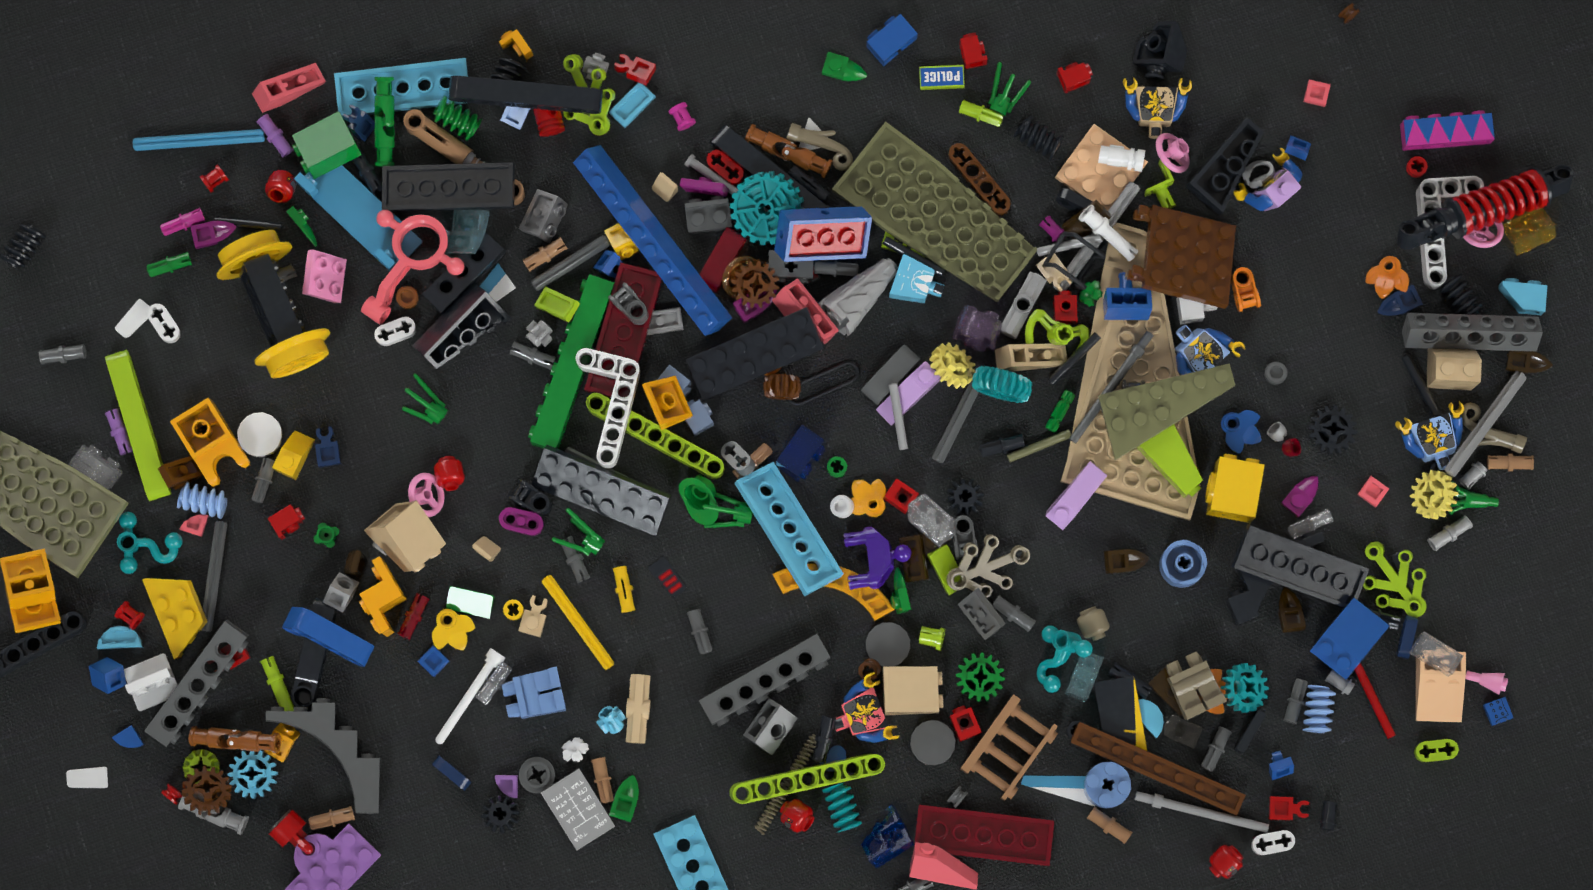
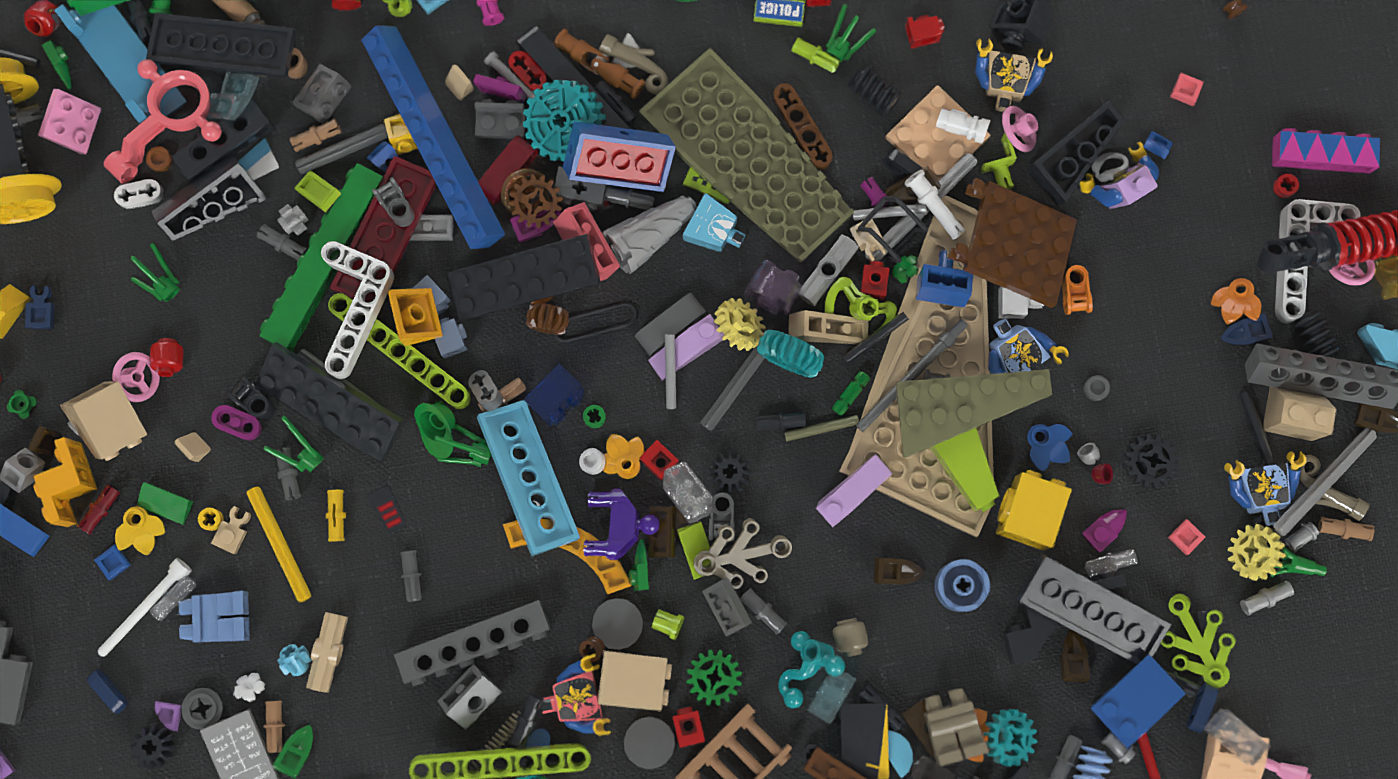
camera: 10 degrees right, 0 degrees up
black bar [882,236,945,276] -> none

